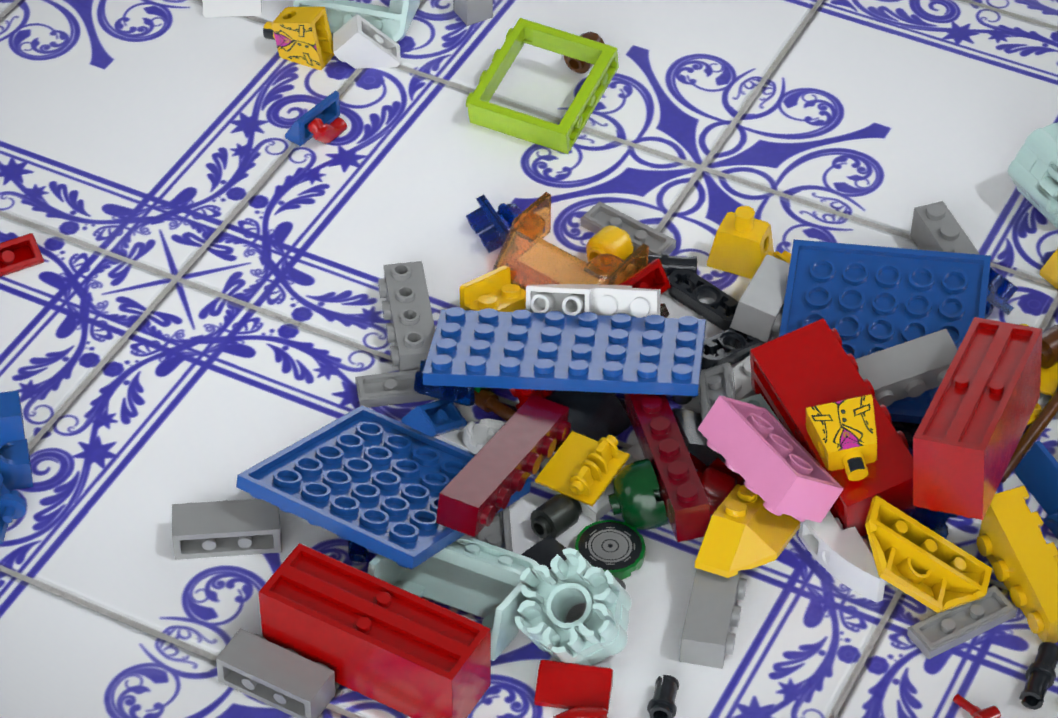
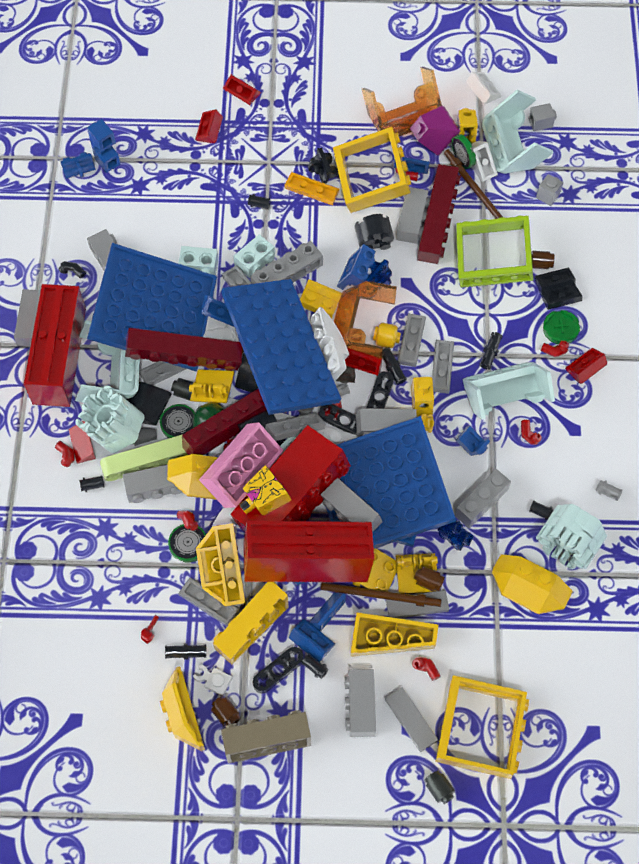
camera: 65 degrees right, 20 degrees up
none -> black arm [59,261,86,279]
none -> yellowish green beam [100,435,188,481]
none -> tile [168,524,206,563]
none -> red arm [177,510,198,531]
none -> light aqua brick [178,246,218,275]
none -> red slope [195,109,223,143]
none -> light aqua brick [234,234,275,279]
none -> black pin [248,194,271,209]
none -> light orange tile [284,172,340,206]
none -> black hips [308,148,338,184]
none -> yellow window [333,127,411,213]
none -> blue plate [337,244,376,290]
none -> black brick [354,214,394,250]
none -> clear orange windscreen [362,67,442,137]
none -> light grey brick [396,187,430,244]
none -> magenta slope [410,106,460,156]
none -> dark red brick [417,164,461,264]
none -> light grey tile [432,340,454,394]
none -> reddish brown bar [444,149,503,219]
none -> tile [451,134,476,169]
none -> blue bracket [456,426,490,456]
none -> light aqua windscreen [463,362,555,420]
none -> black pin [479,332,503,370]
none -> red arm [521,420,542,445]
none -> black pin [529,500,554,521]
none -> black slope [535,267,582,310]
none -> red arm [540,341,569,357]
none -> green tile [543,310,580,345]
none -> red slope [565,348,607,384]
none -> light grey pin [596,480,623,501]

